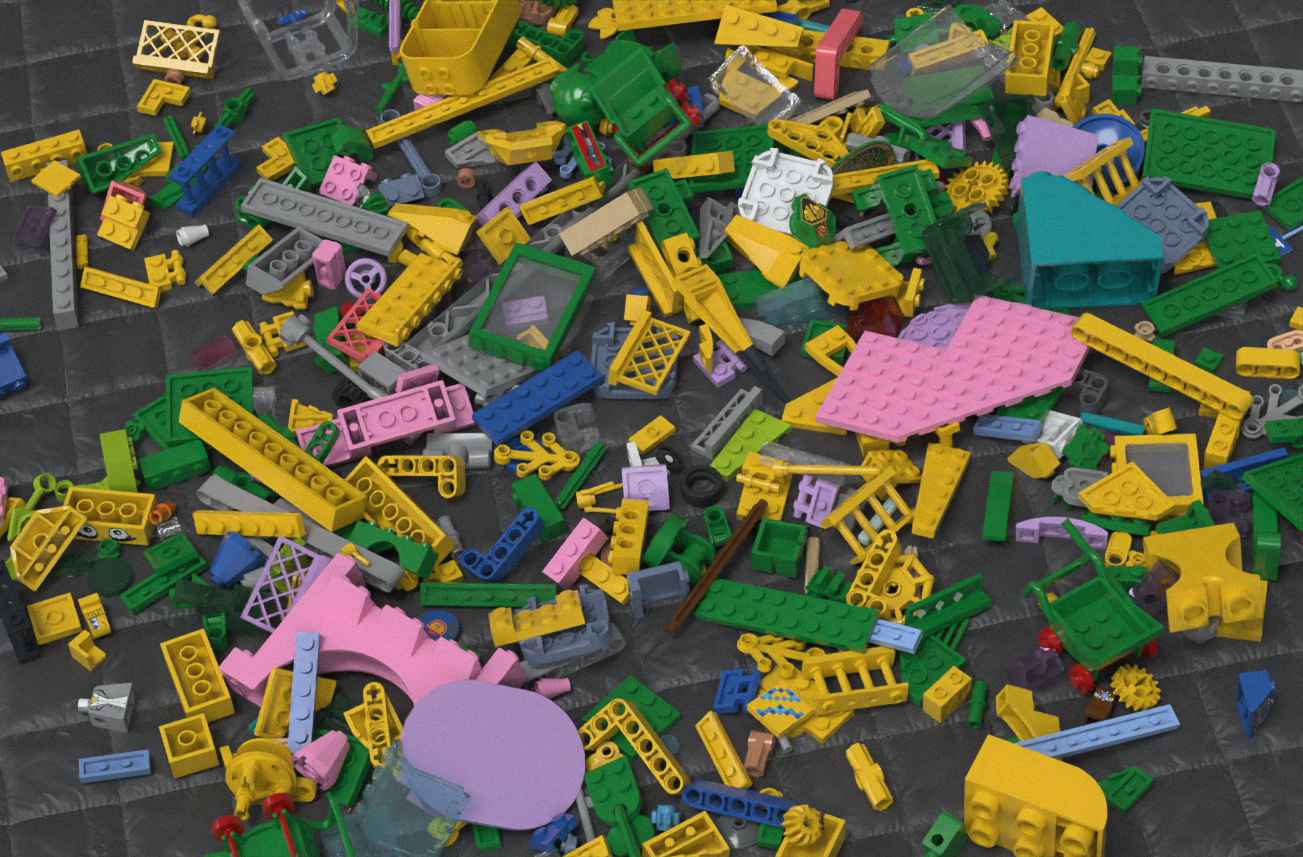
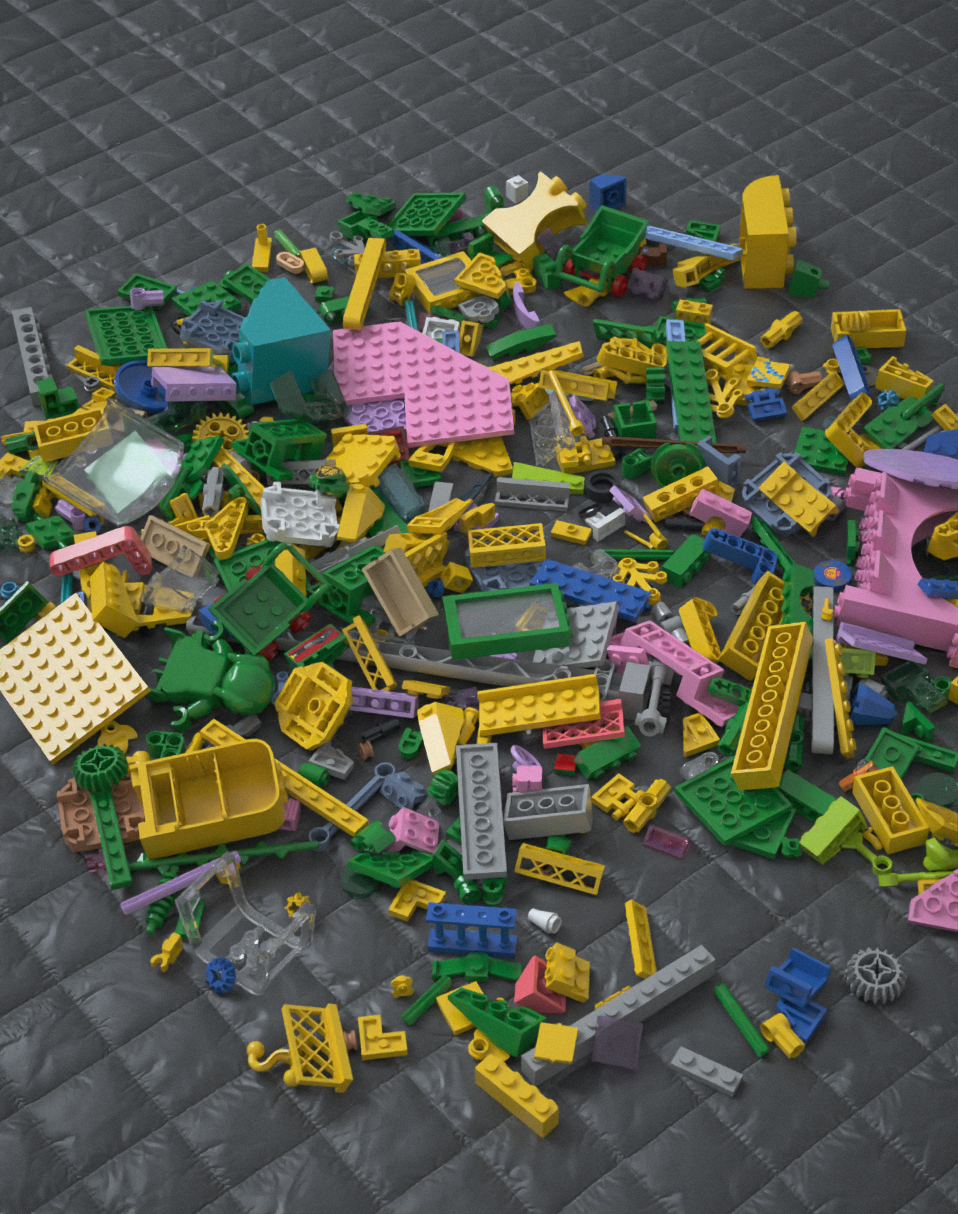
camera: 120 degrees left, 5 degrees down
yellow plate [144,250,186,291] -> none
green axle [214,88,255,129] -> none

